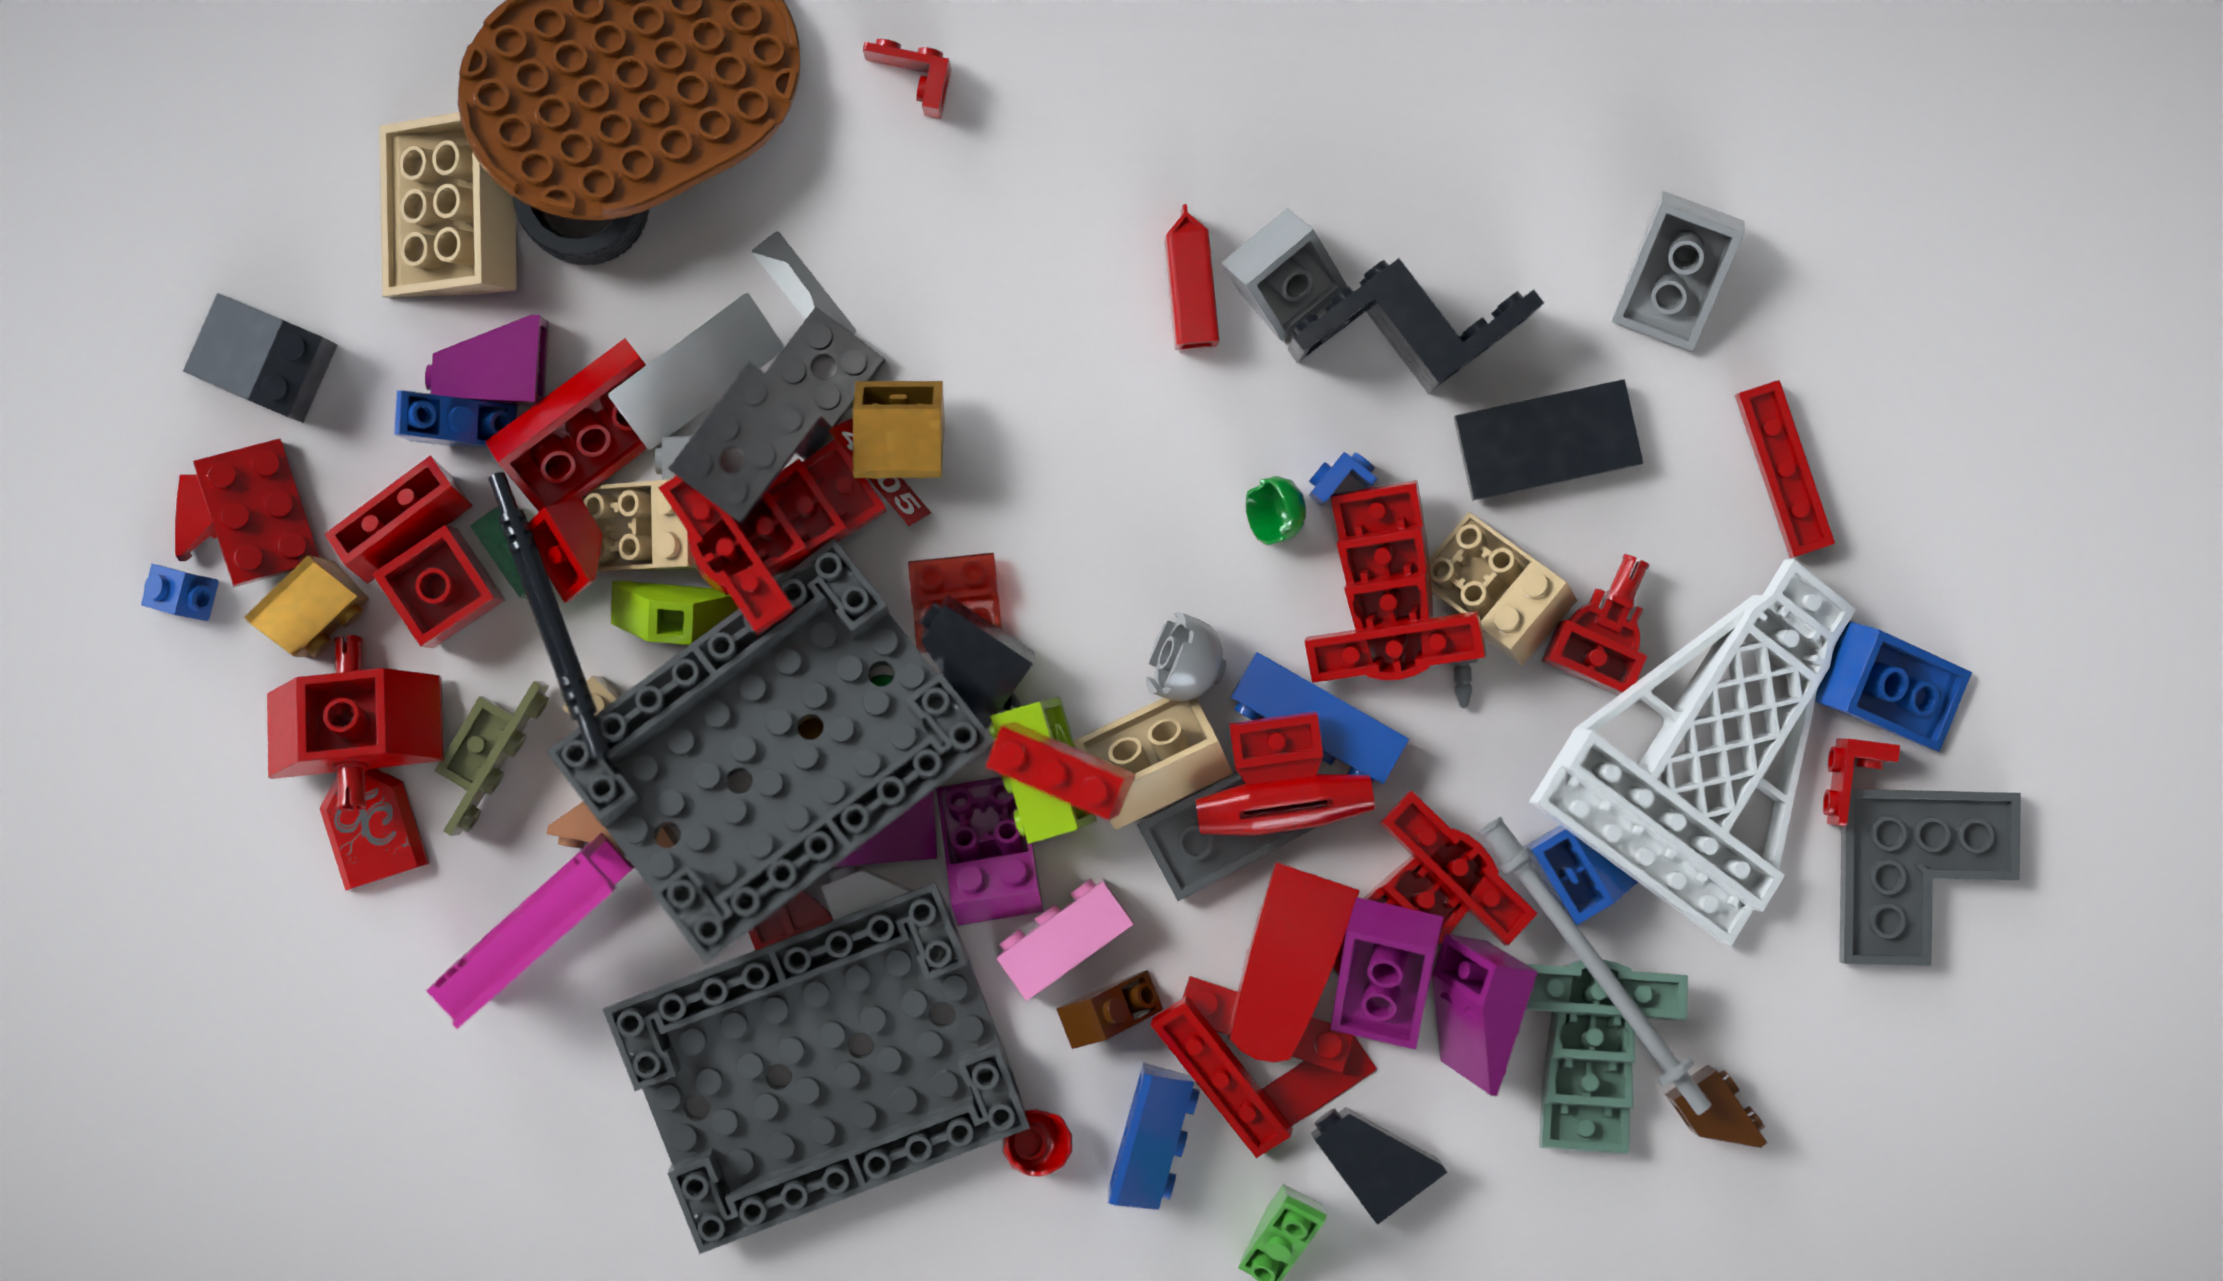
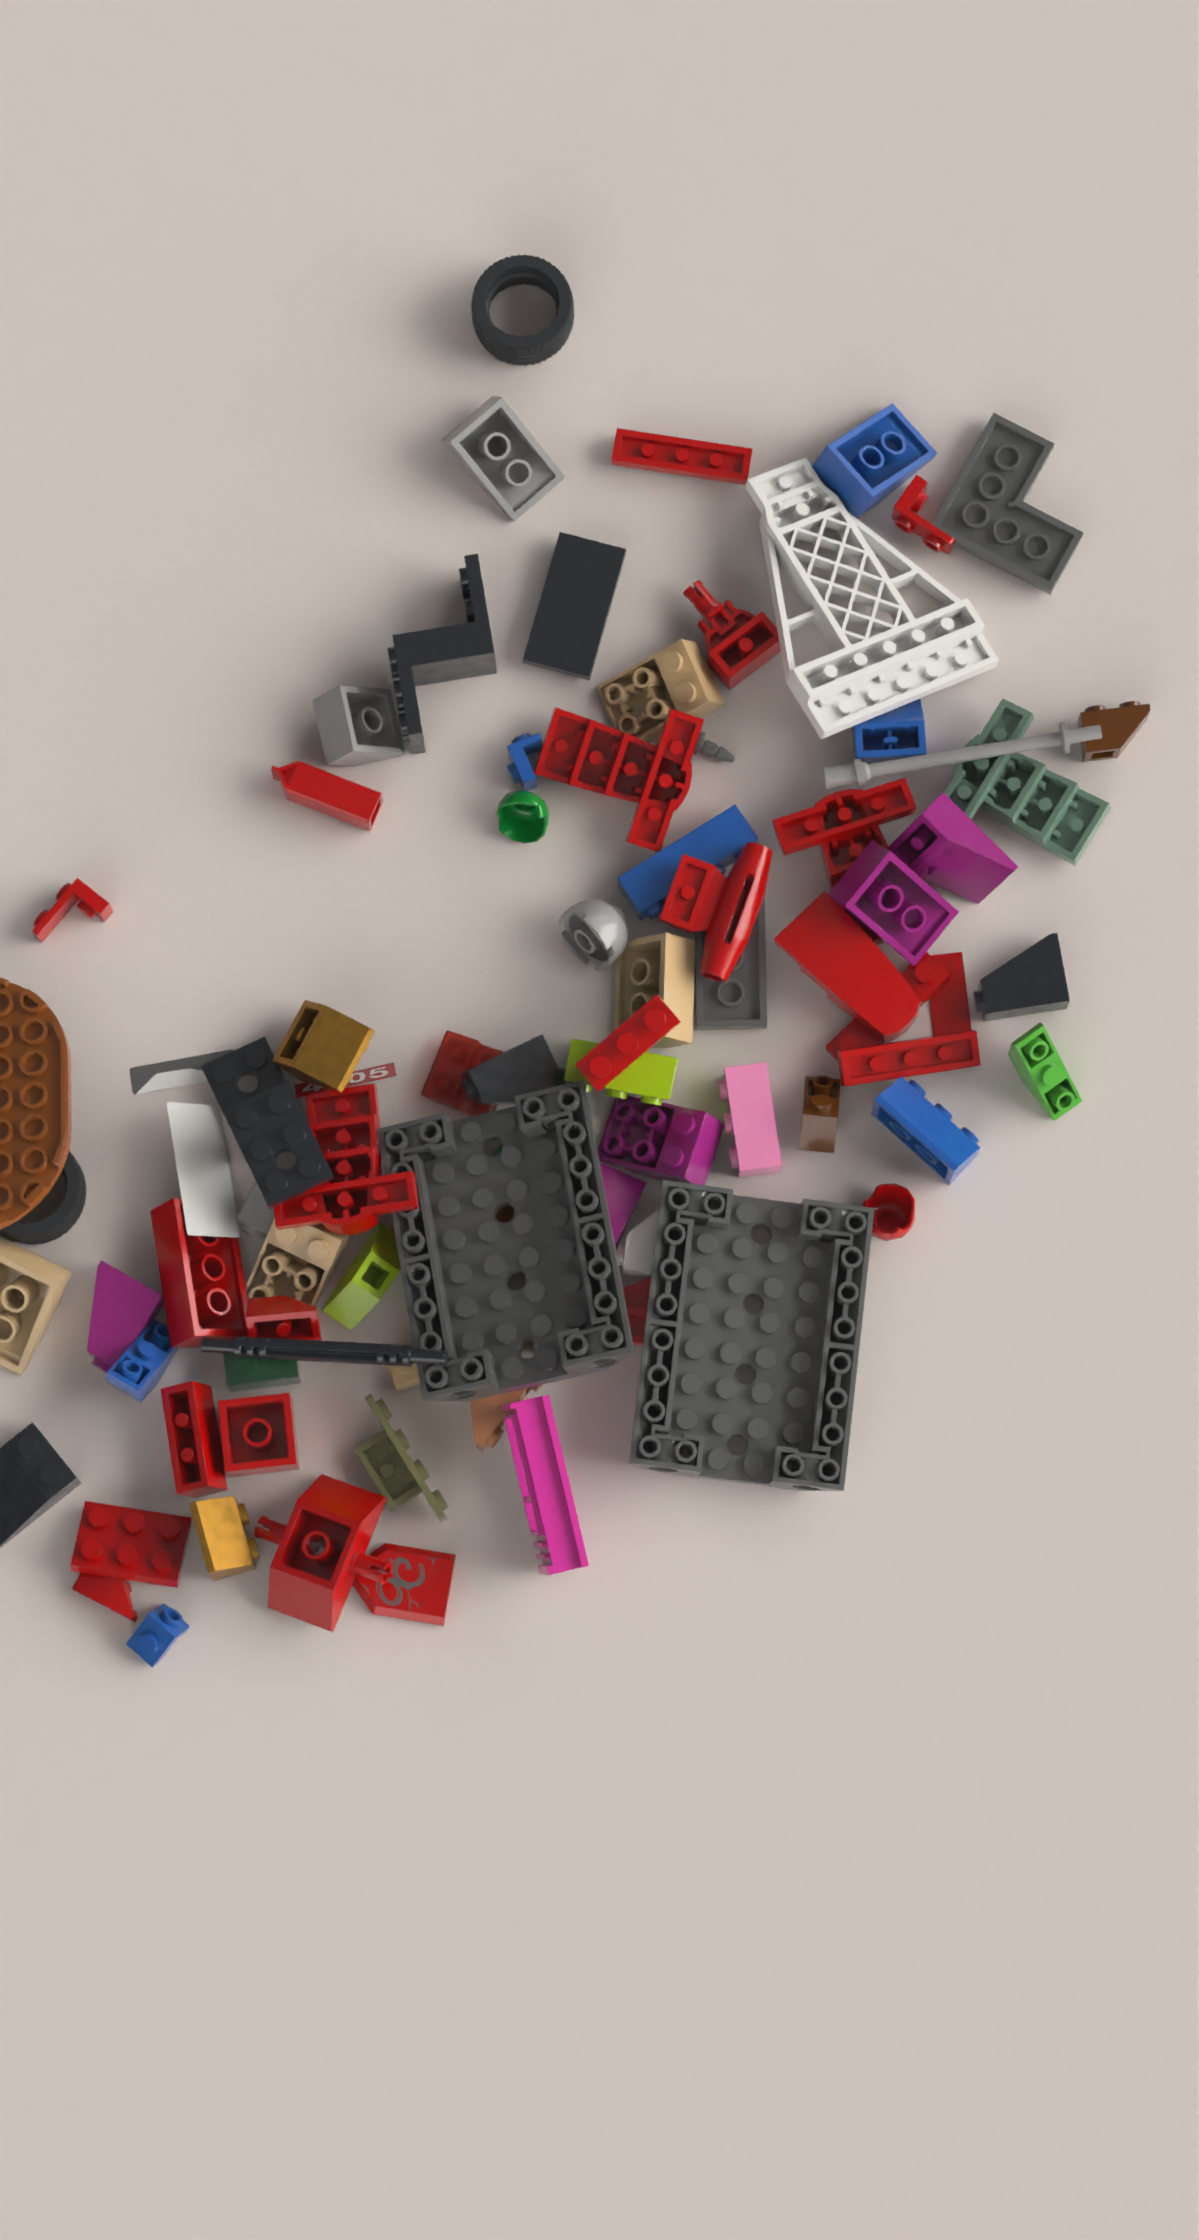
camera: 60 degrees left, 10 degrees down
none -> black tyre [471,254,574,366]

